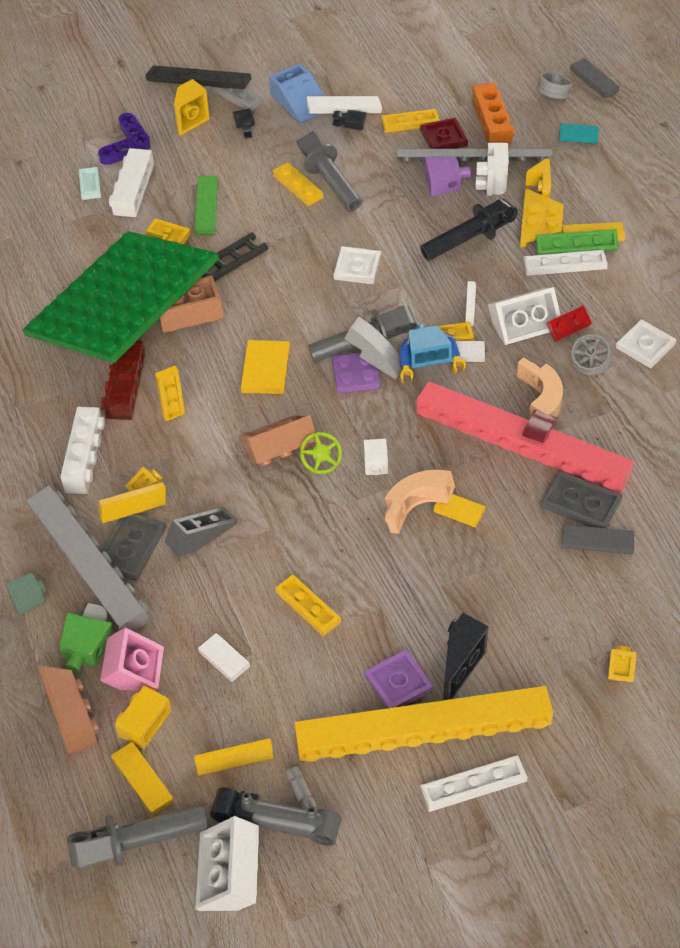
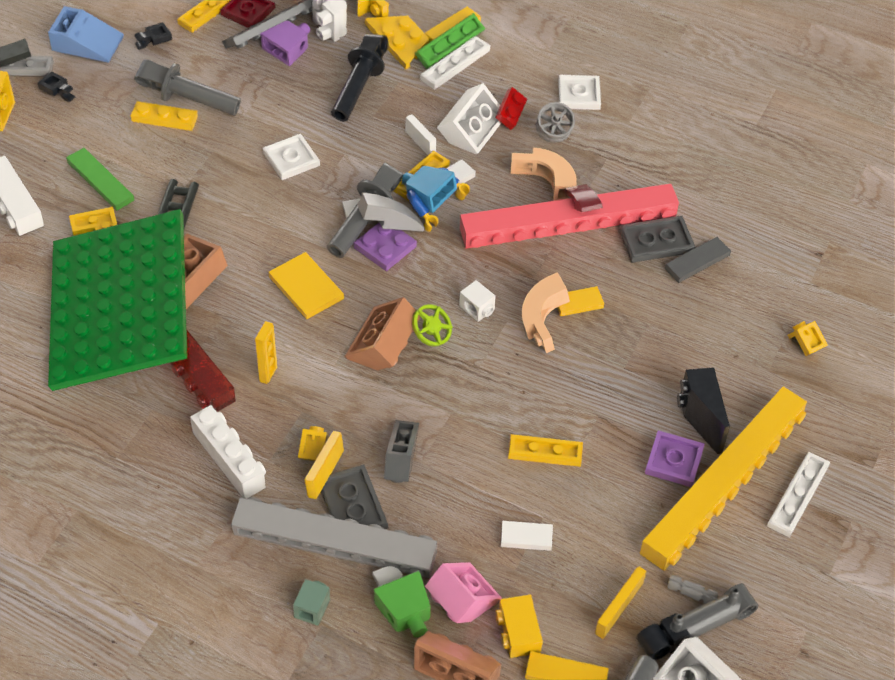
camera: 45 degrees left, 0 degrees up
white tile [306,96,382,114] -> none

